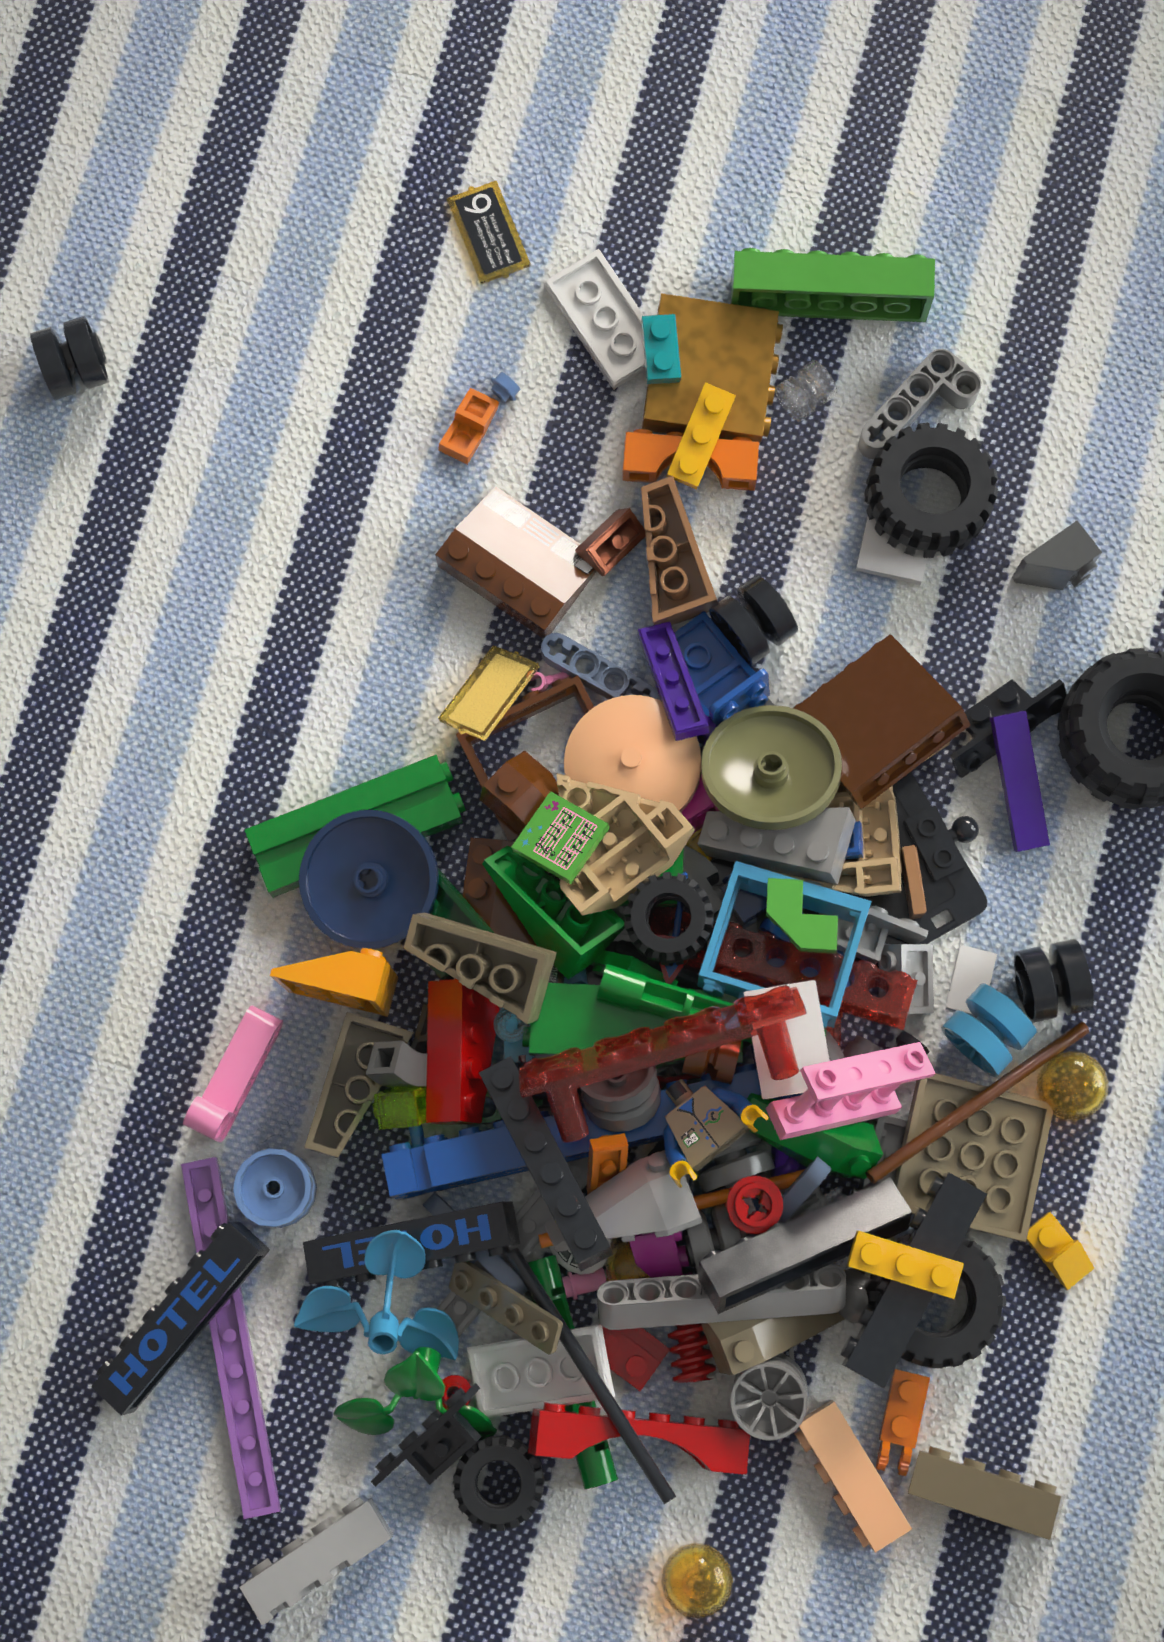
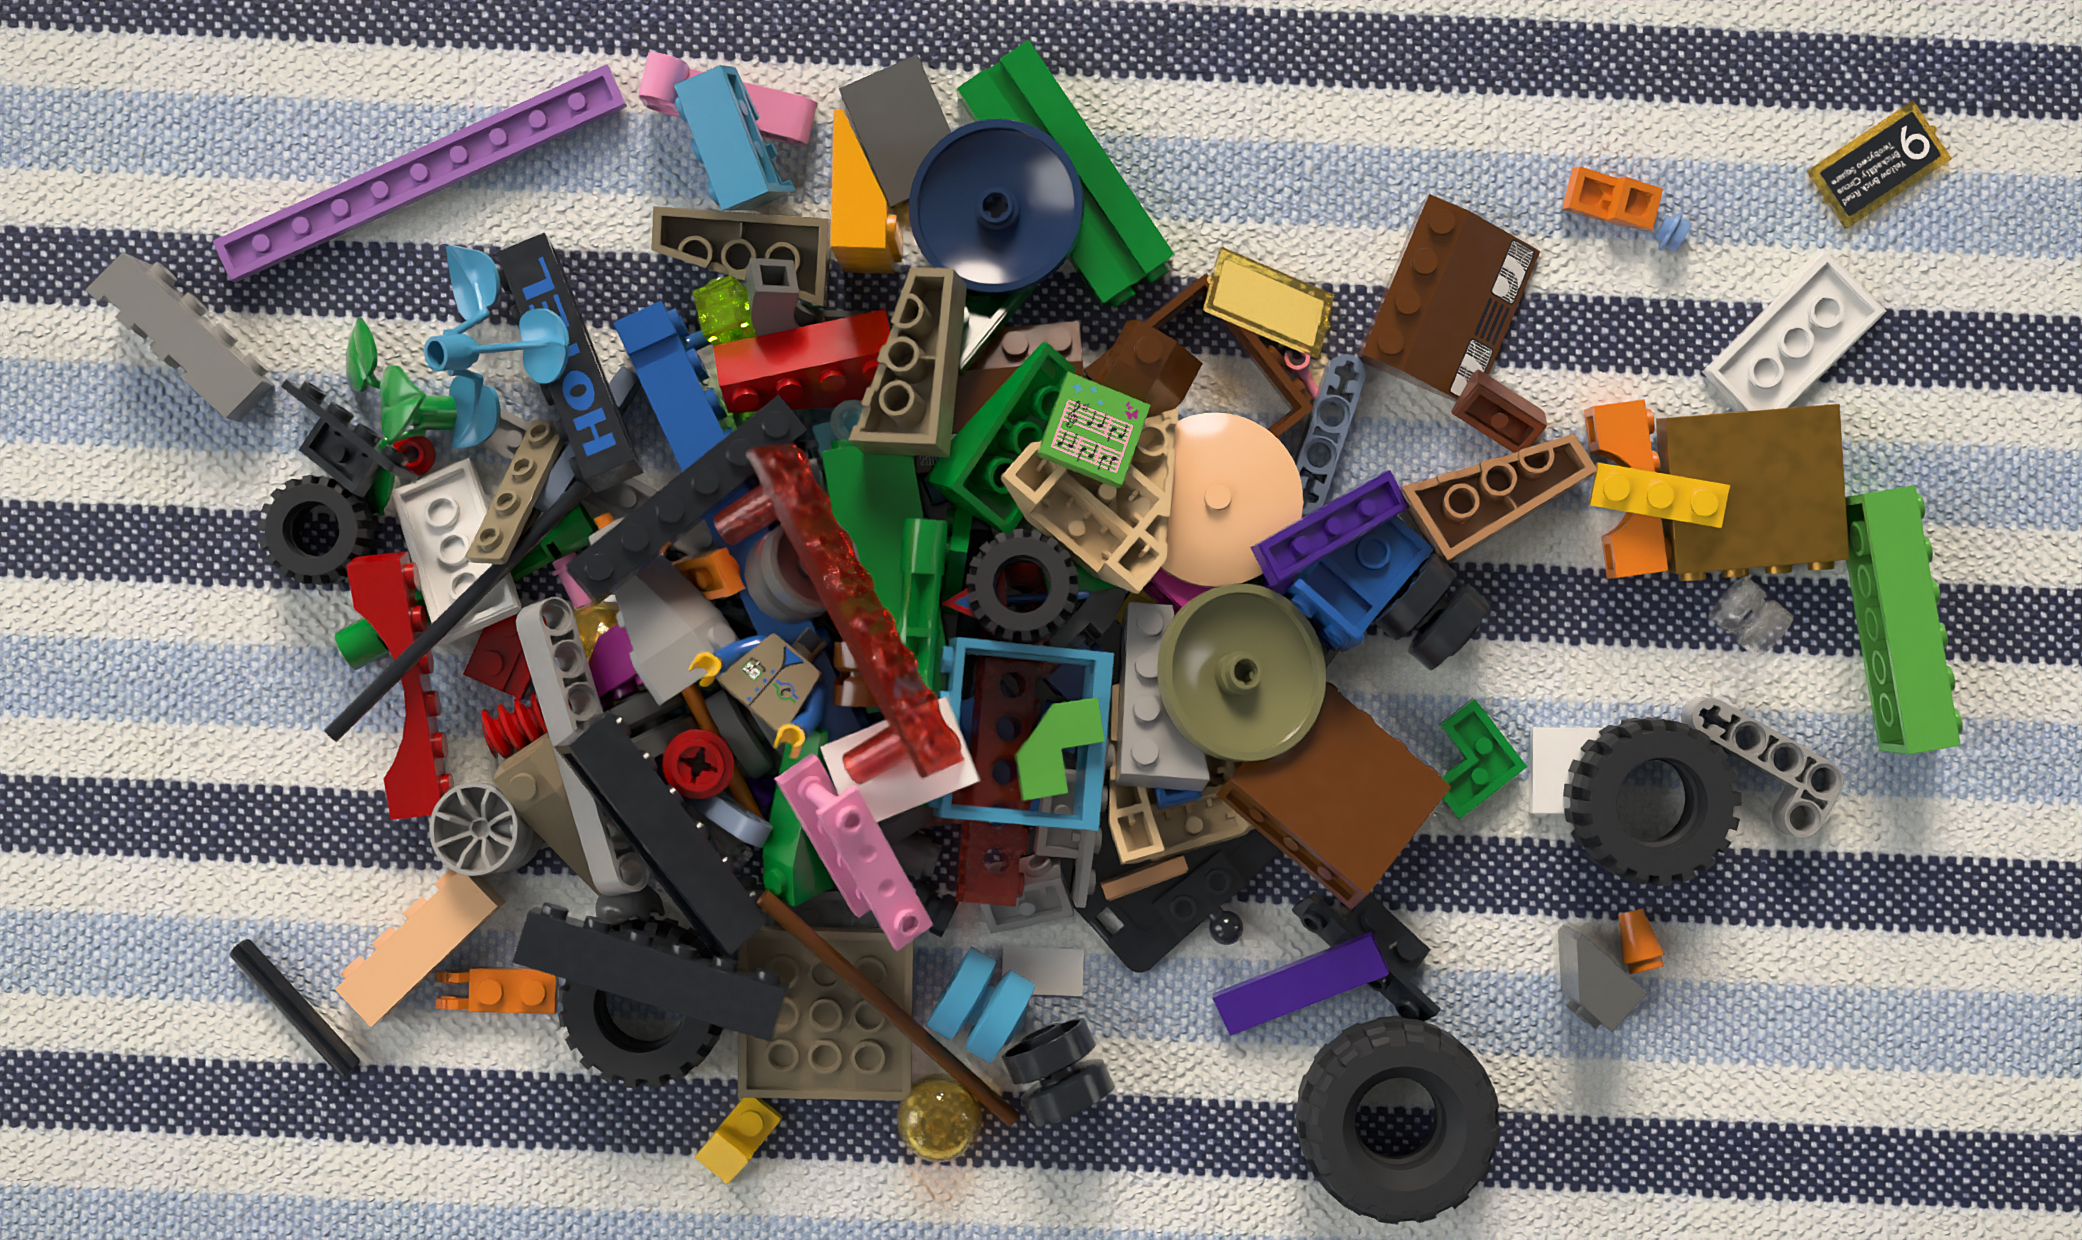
camera: 75 degrees right, 10 degrees up
black brick [91,1222,270,1416] -> none
medium blue wheel [233,1148,317,1228] -> none
teal plate [641,314,681,384] -> none
clear yellow cylinder [661,1542,733,1619] -> none
yellow plate [846,1231,964,1299] -> none
dark tan wedge [908,1446,1065,1540] -> none
none -> black axle [229,939,360,1077]
none -> dark azure wedge [674,65,797,211]
none -> dark grey tile [839,54,951,209]
none -> green plate [1438,698,1527,820]
none -> orange cone [1618,908,1665,974]

